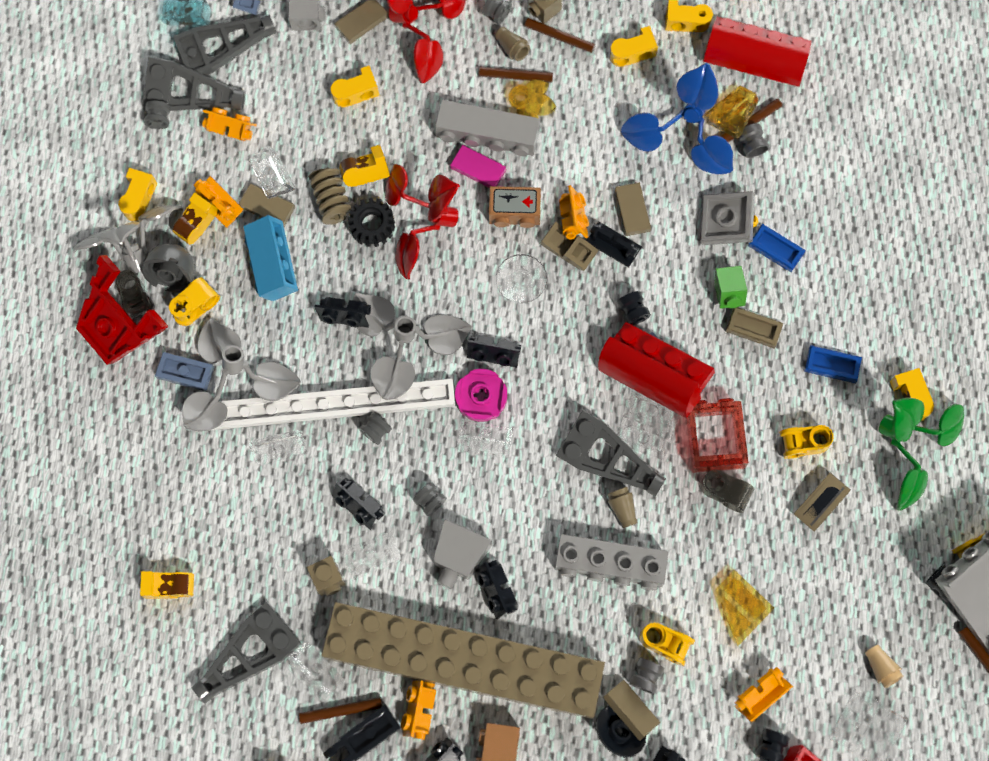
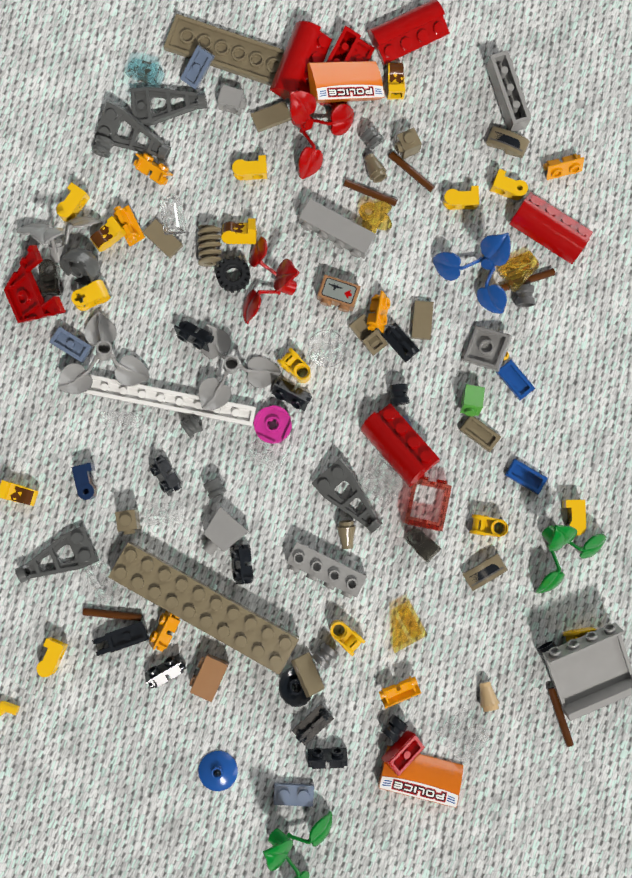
camera: 10 degrees right, 10 degrees up
dark azure brick [243,215,298,301] -> none
dark pink tile [450,145,506,188] -> none
none -> dark blue leg [71,463,97,500]
none -> yellow piece [277,348,311,383]

